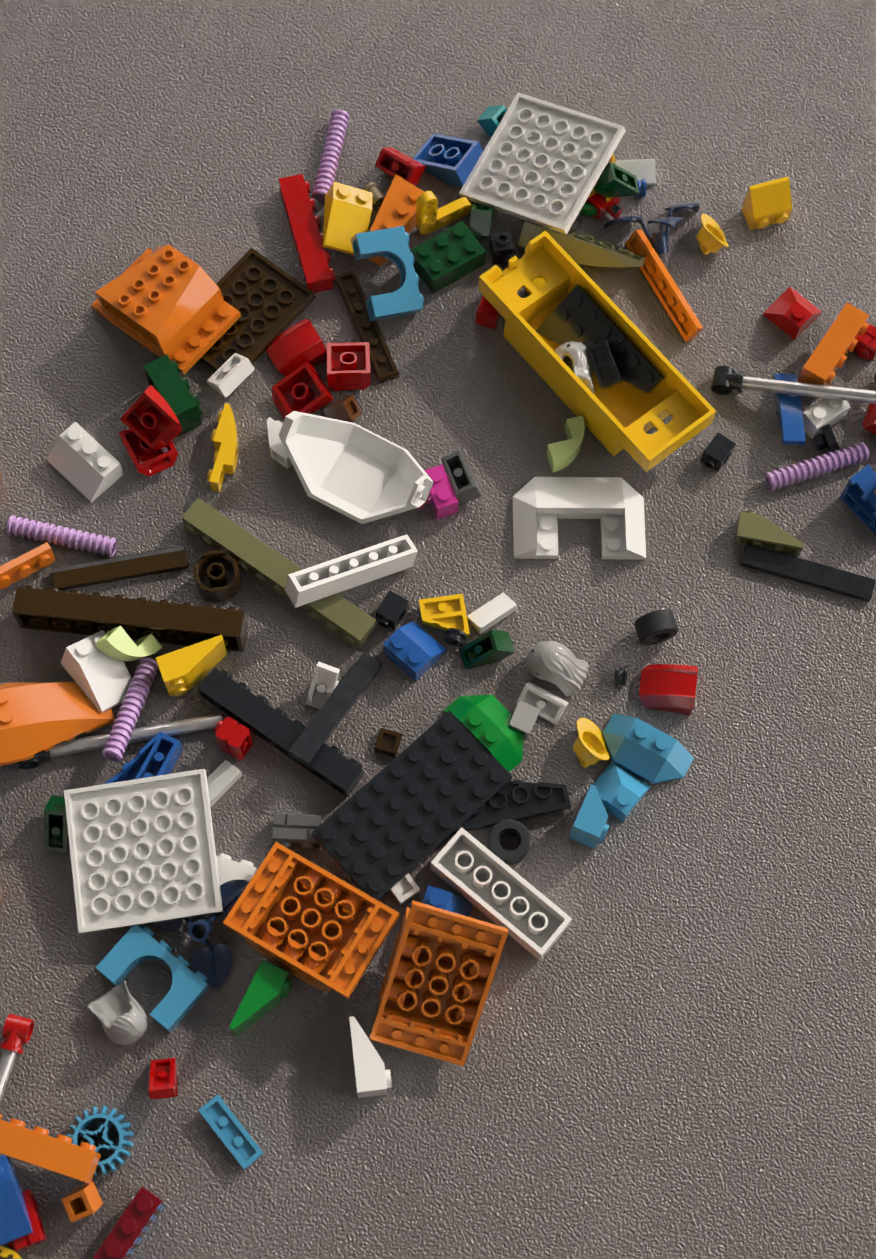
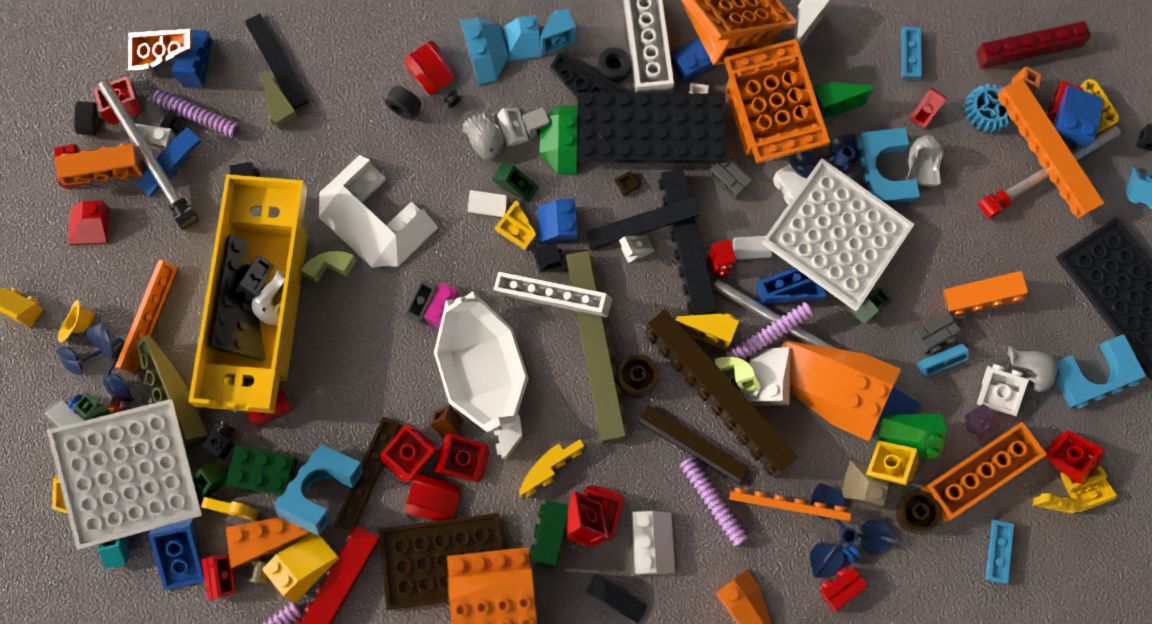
camera: 135 degrees left, 5 degrees up
white slope [206,353,254,397] -> none
black bush [444,628,466,647] -> none
yellow piece [573,718,609,768] -> none
none -> black slope [585,573,648,624]

